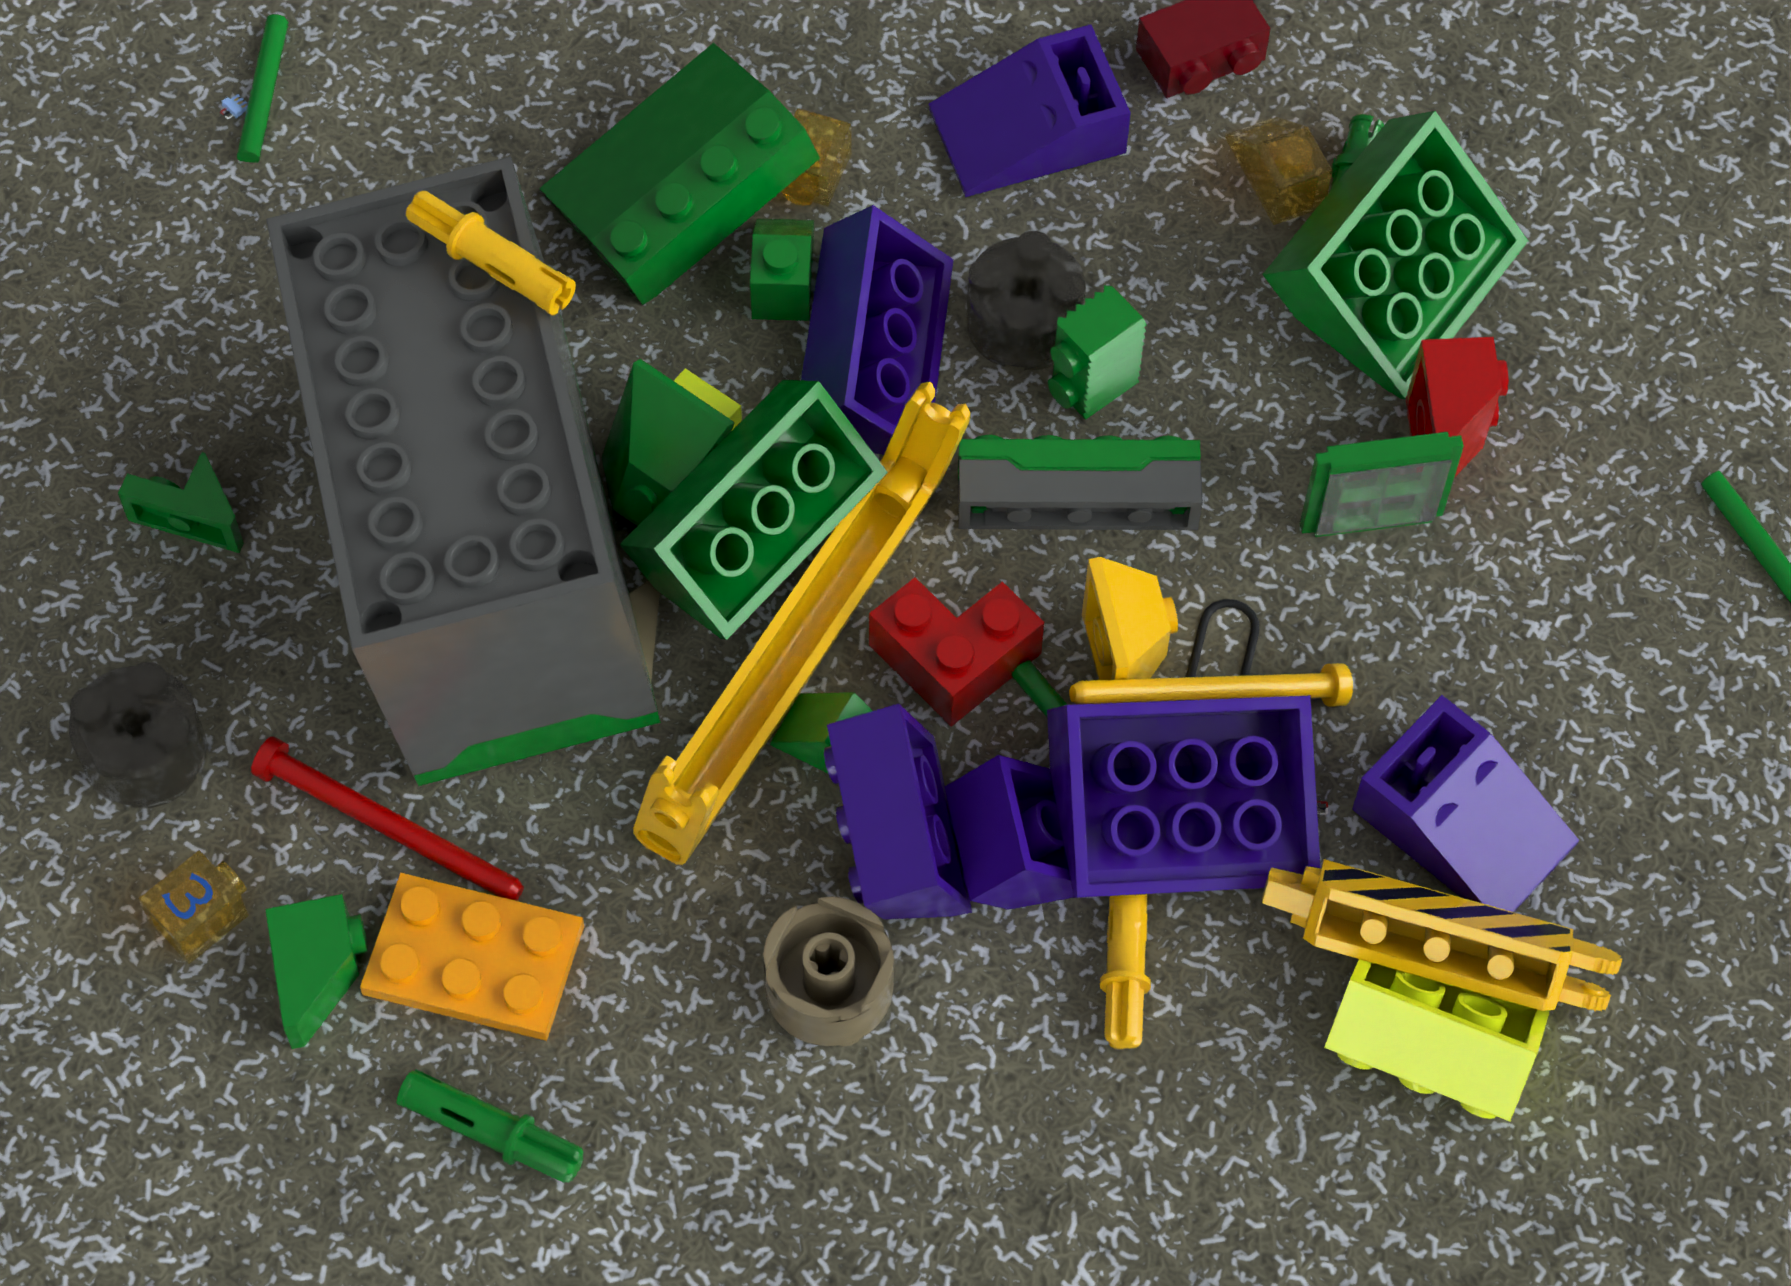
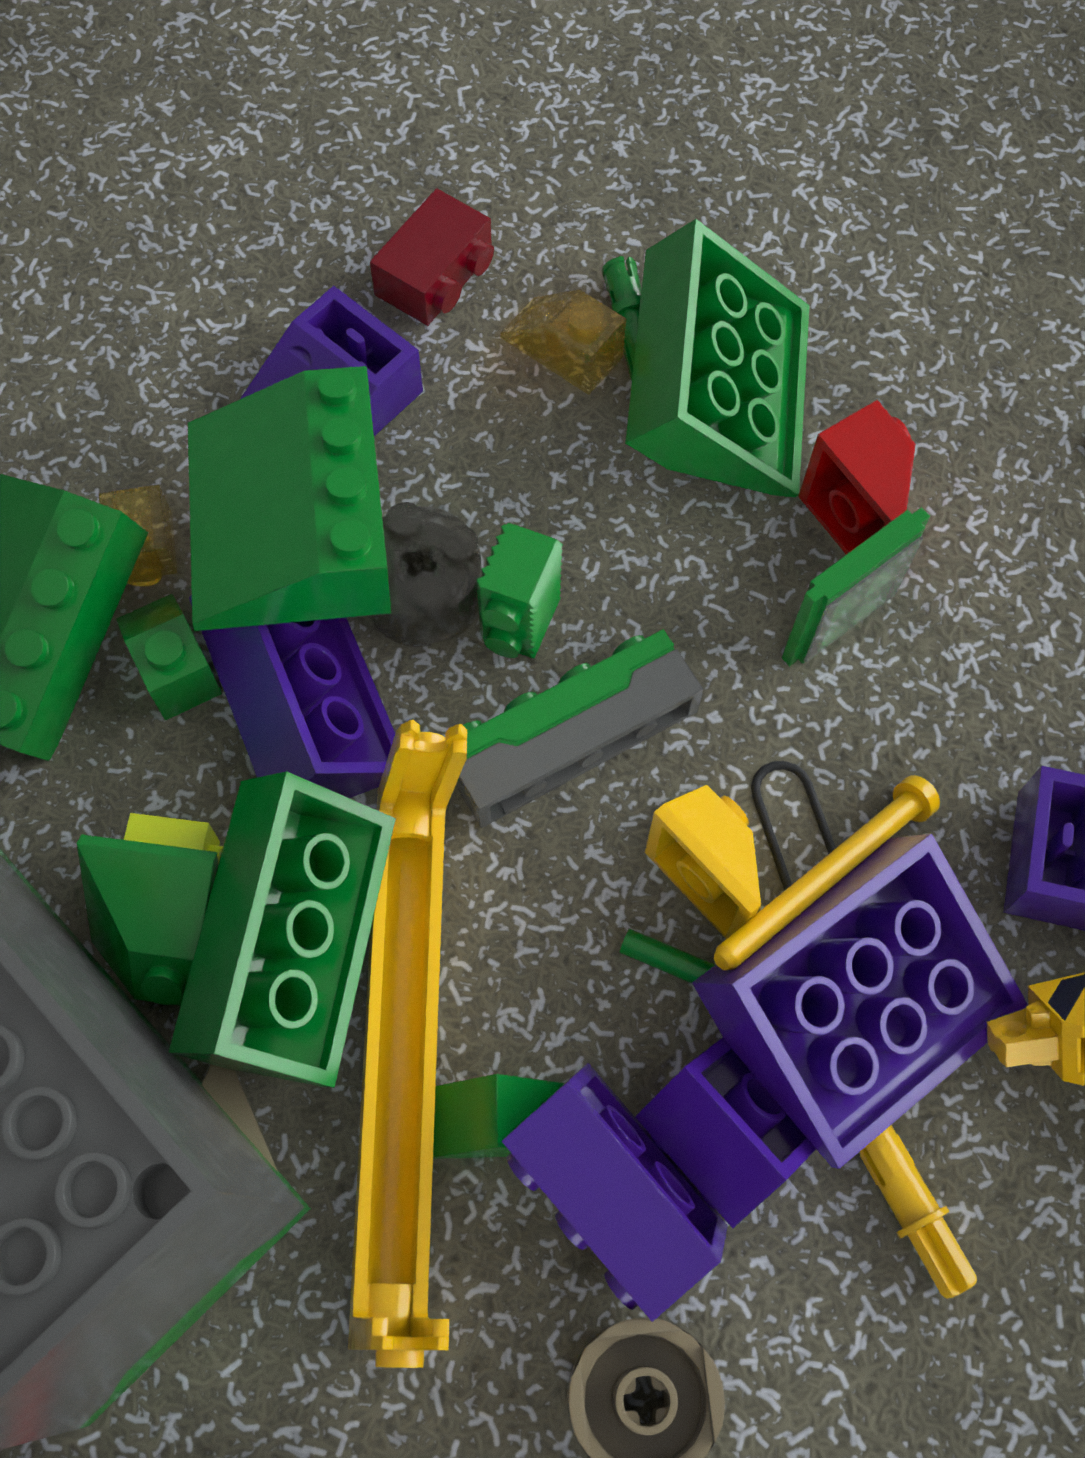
camera: 30 degrees left, 5 degrees up
red brick [869,577,1045,727] -> none
none -> green slope [188,366,391,631]

